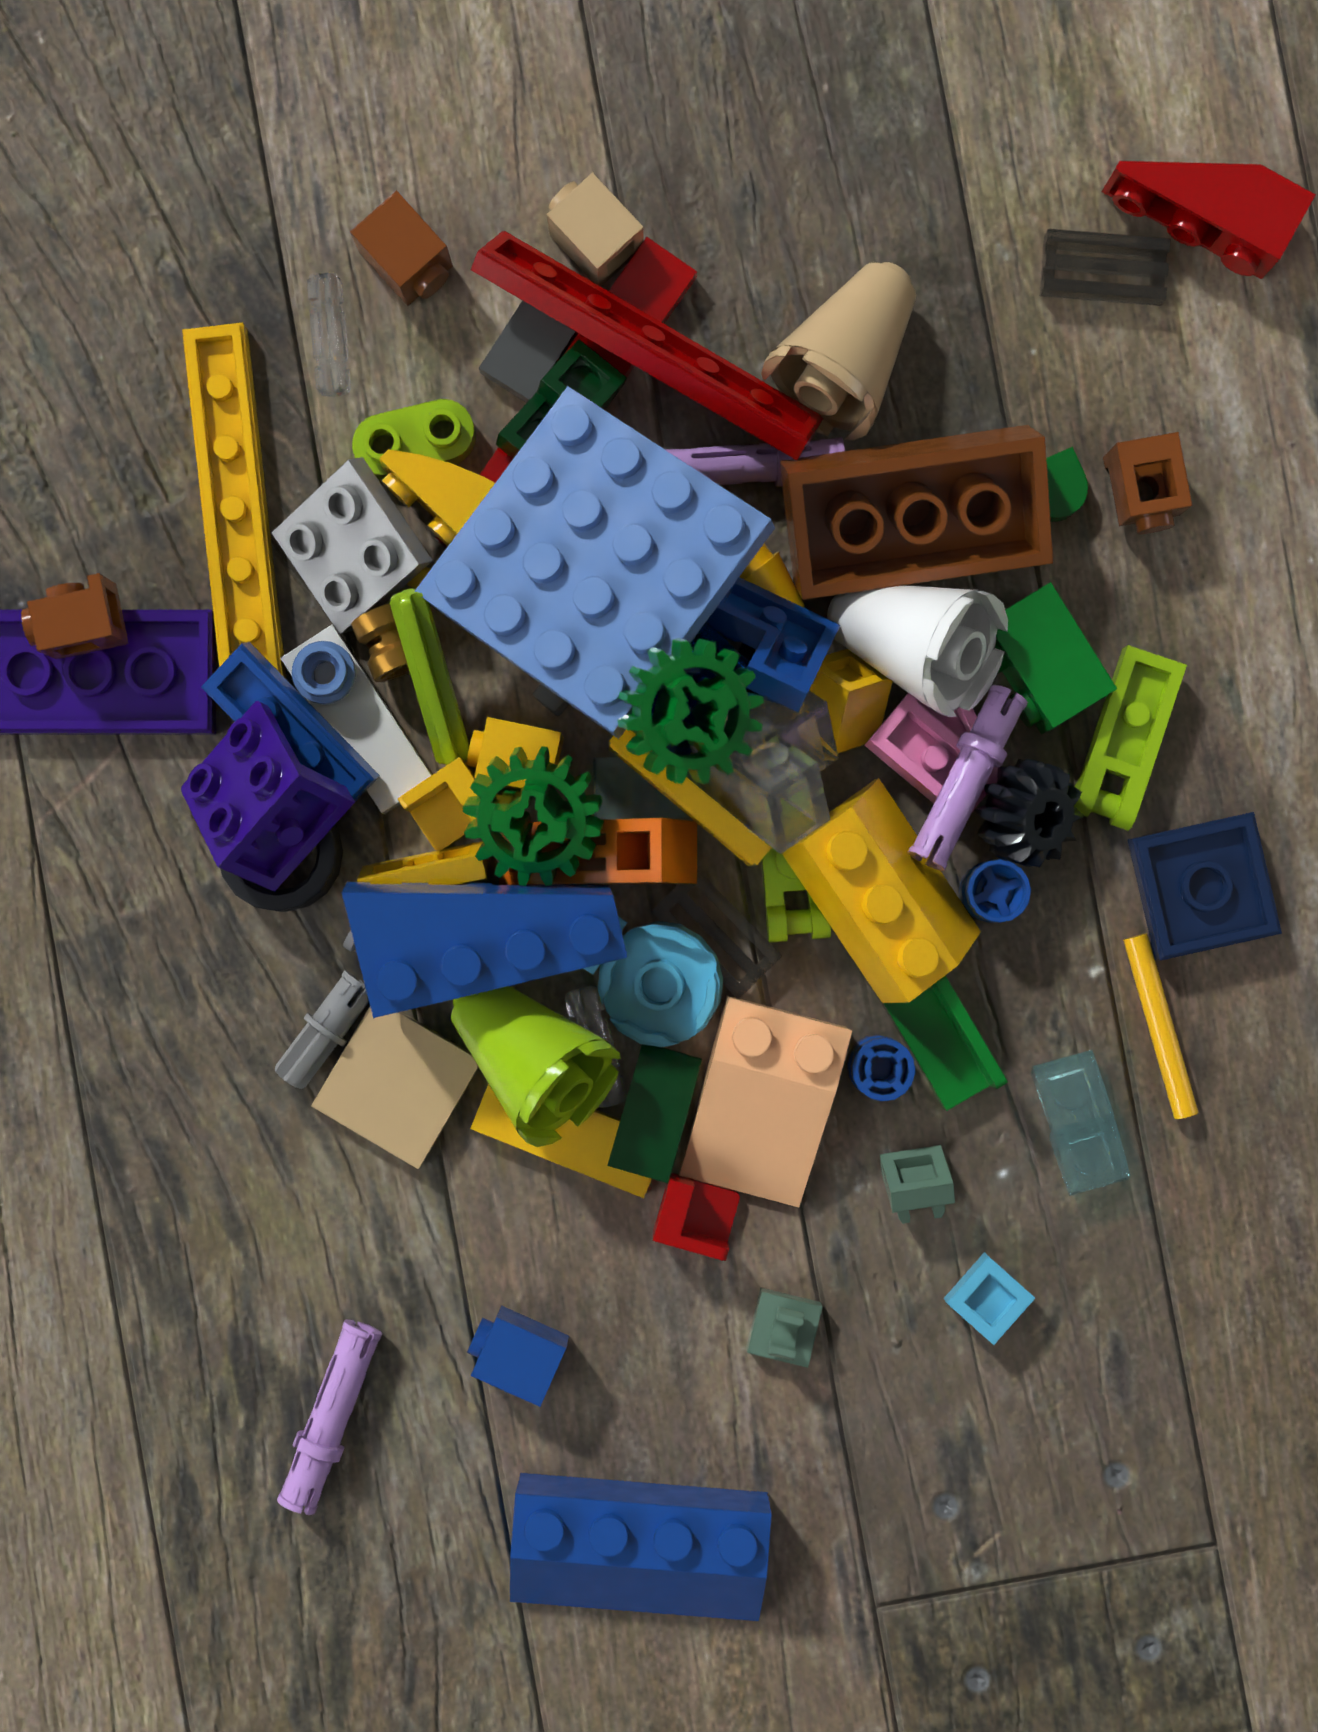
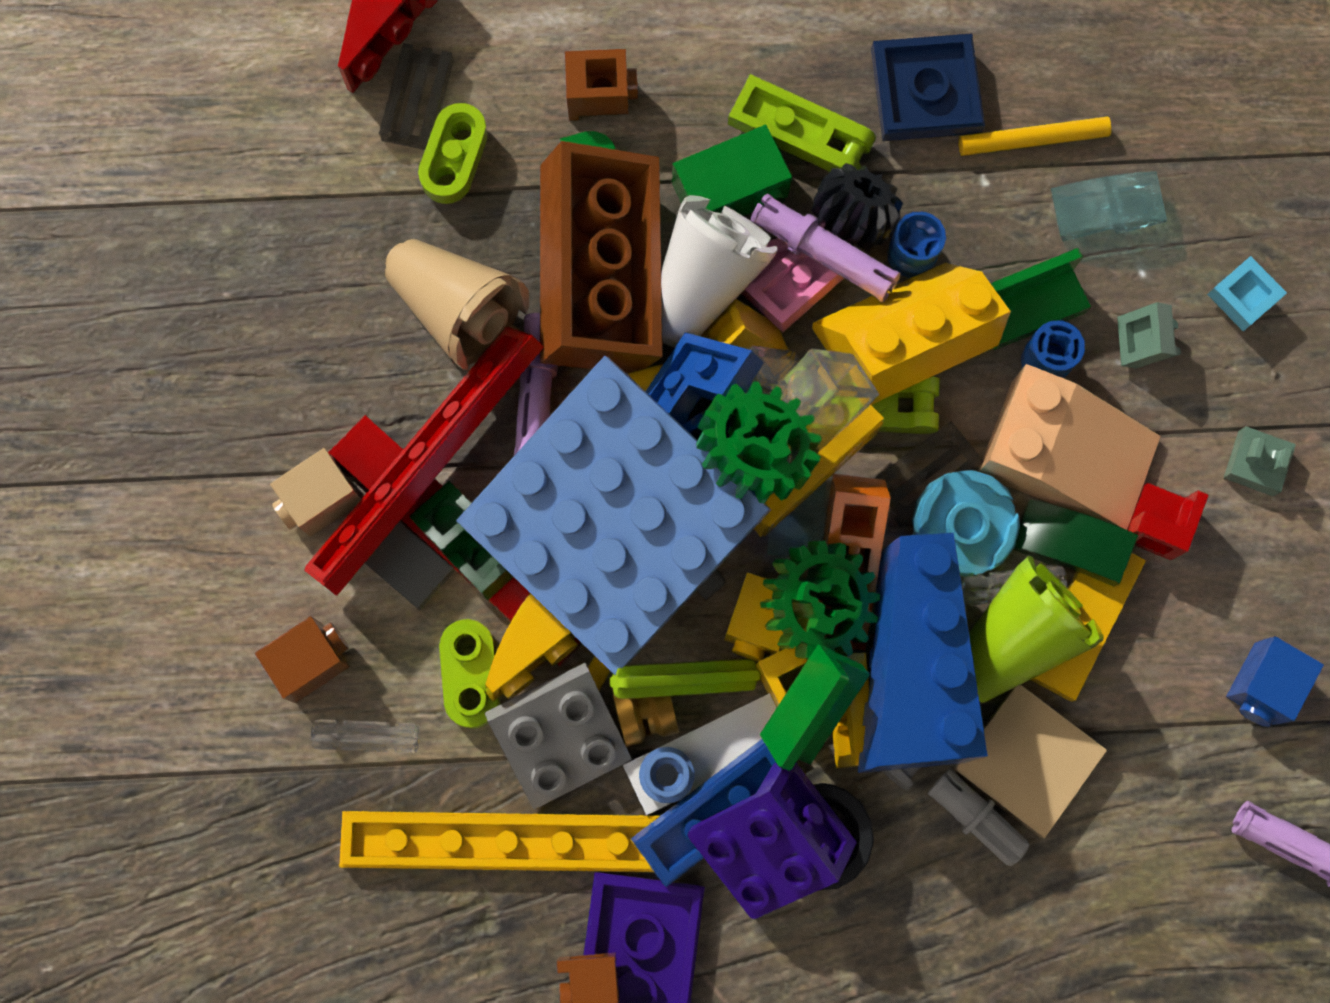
camera: 85 degrees left, 10 degrees down
none -> lime plate [418,103,488,204]
none -> green panel [760,644,870,771]

